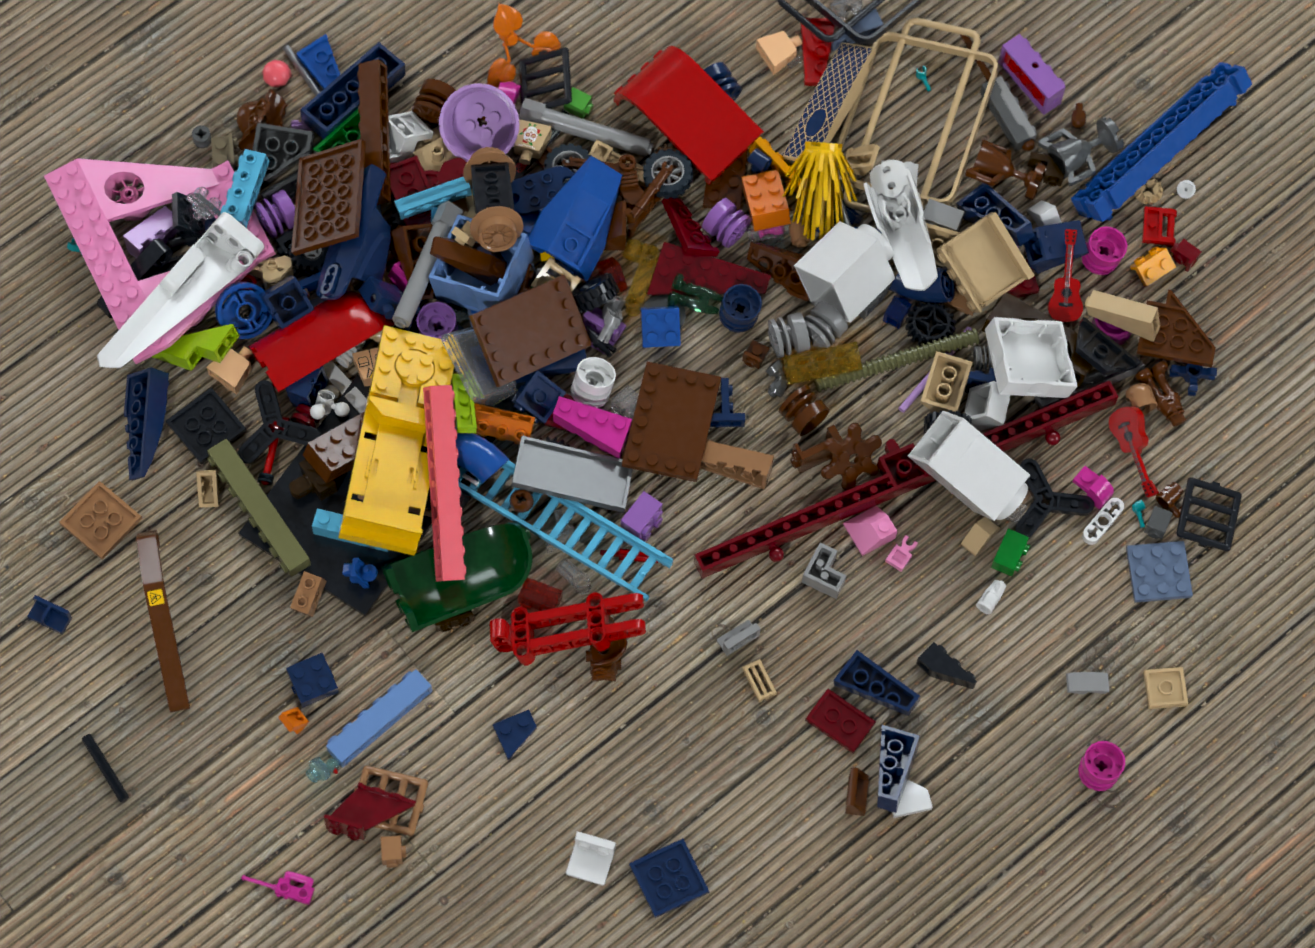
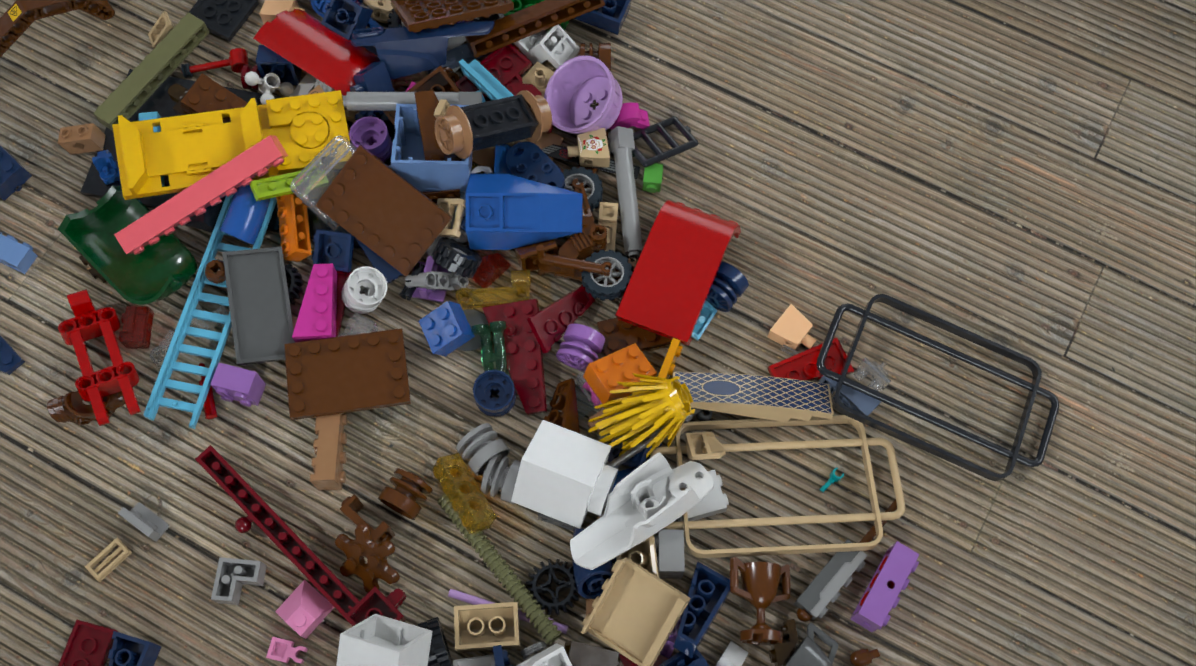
camera: 70 degrees right, 0 degrees up
black piece [237,380,321,464] -> none
orange plant [487,4,561,87] -> none
dark blue bracket [710,378,745,428] -> none
reddish brown bracket [742,340,770,369] -> none
dark blue piece [748,148,772,175] -> none
dark grey arm [765,359,787,397] -> none
clear blue brick [883,296,911,329] -> none

